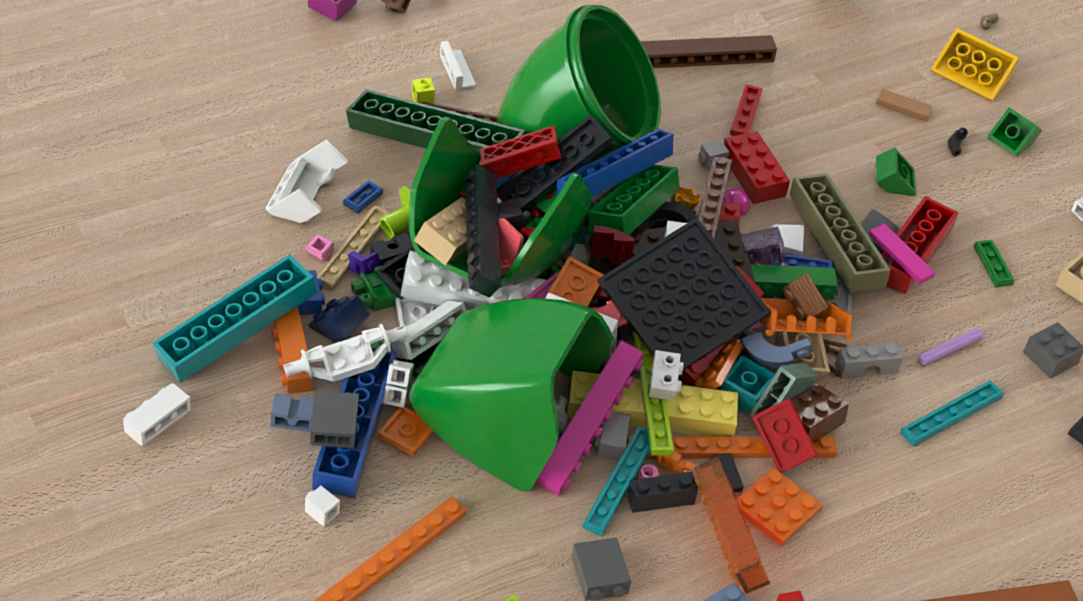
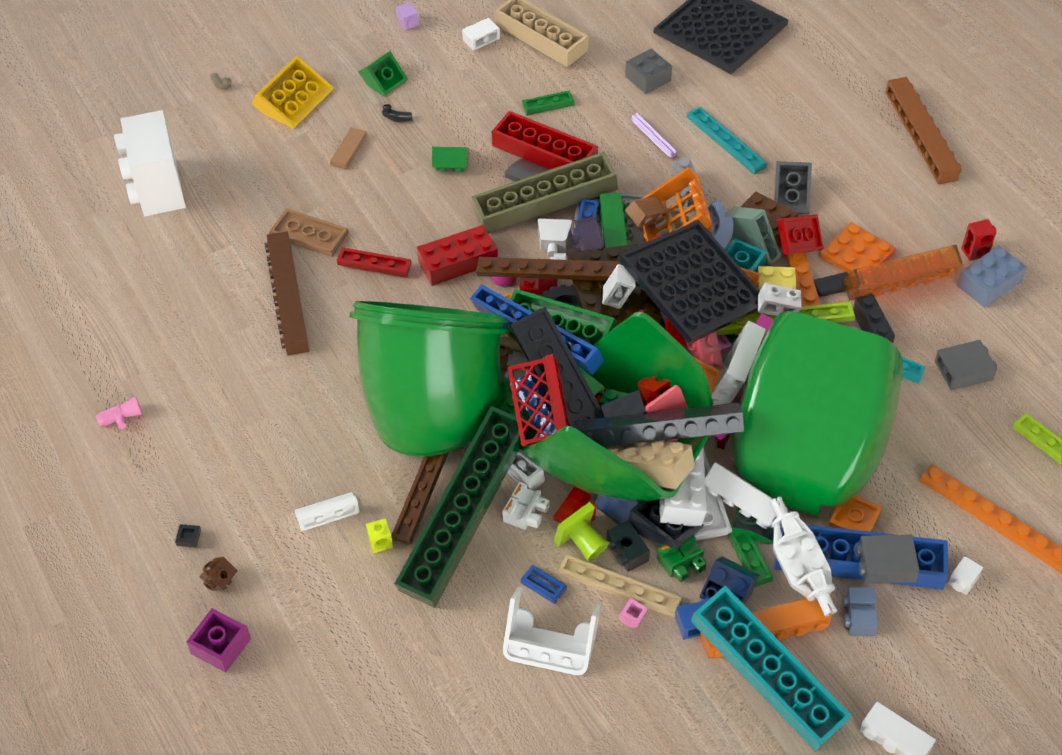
camera: 85 degrees left, 5 degrees up
dark purple bracket [348,251,381,275] -> none
white hips [383,360,414,408] -> none
light grey brick [698,140,729,170] -> none
dark pink tile [869,223,935,285] -> none
none -> medium nougat tile [269,208,349,257]
none -> dark grey slope [774,161,812,214]

